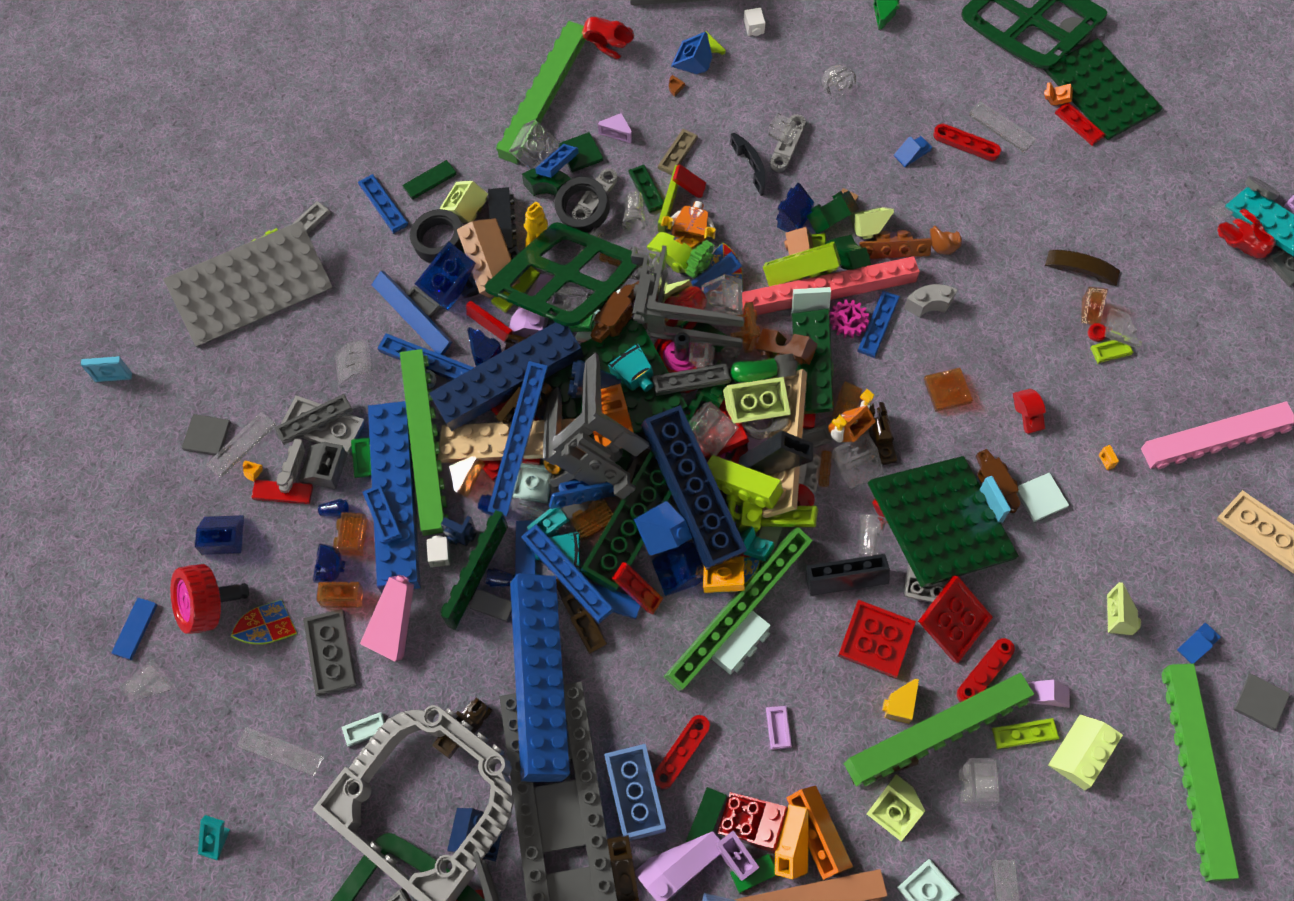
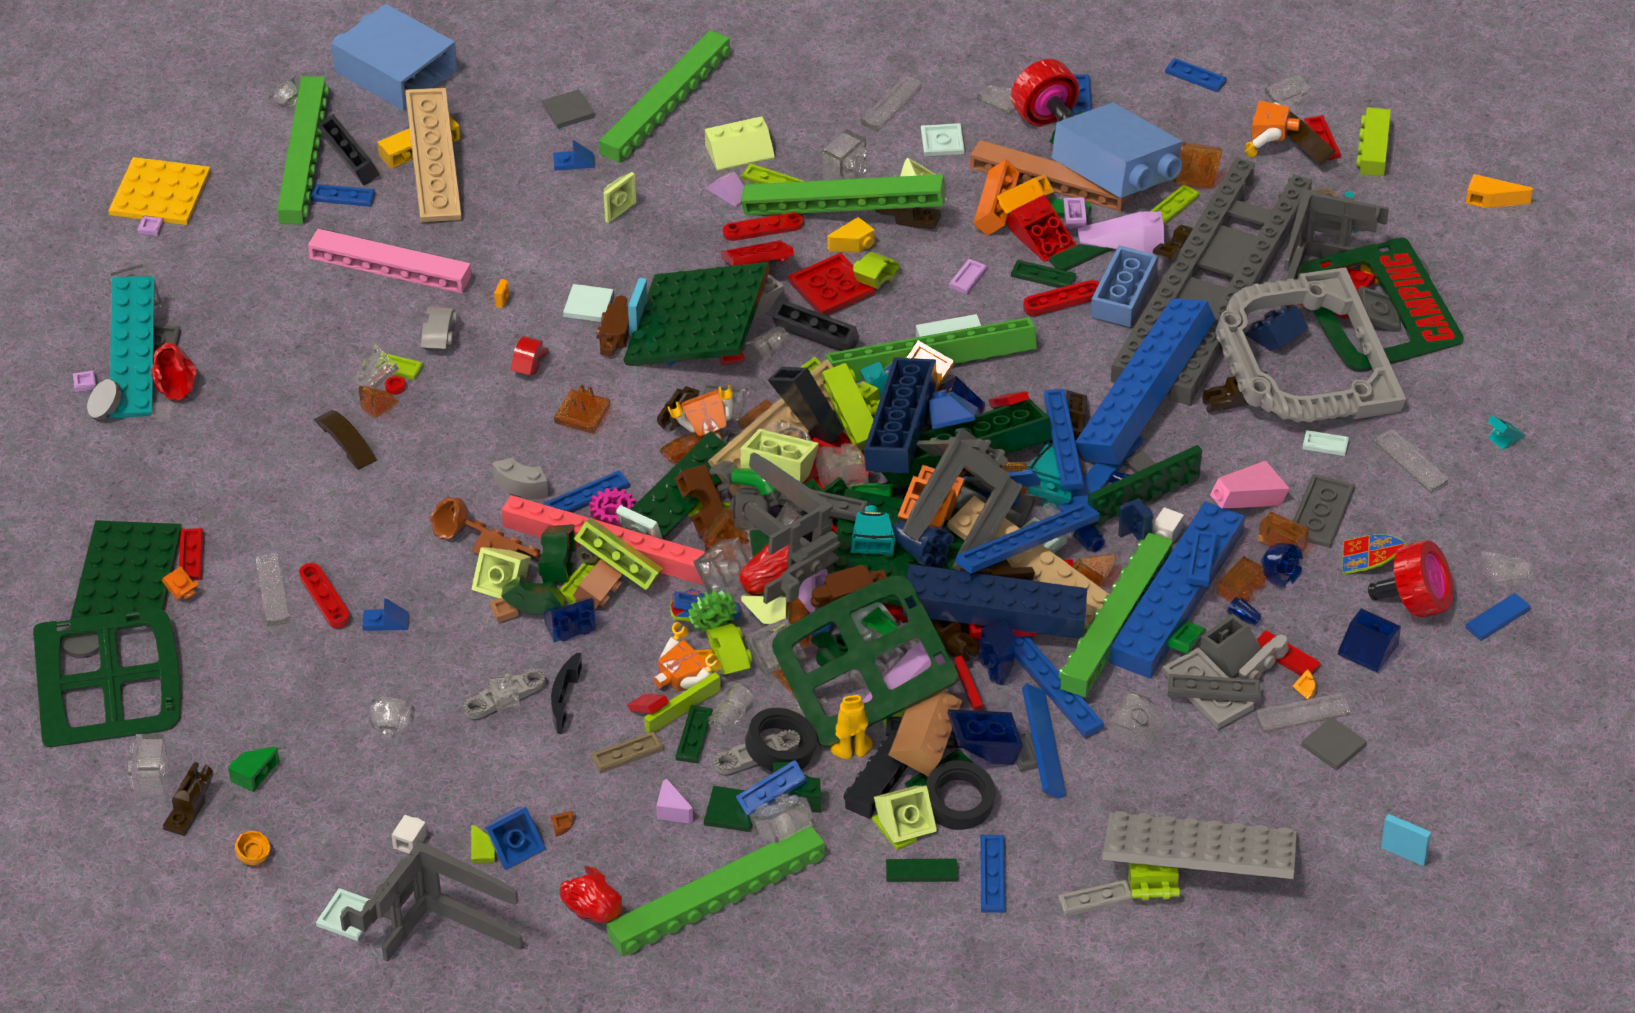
camera: 145 degrees left, 20 degrees down
none -> light grey brick [421,306,458,349]
none -> lime brick [853,252,901,289]
none -> dark green tile [1011,260,1076,288]

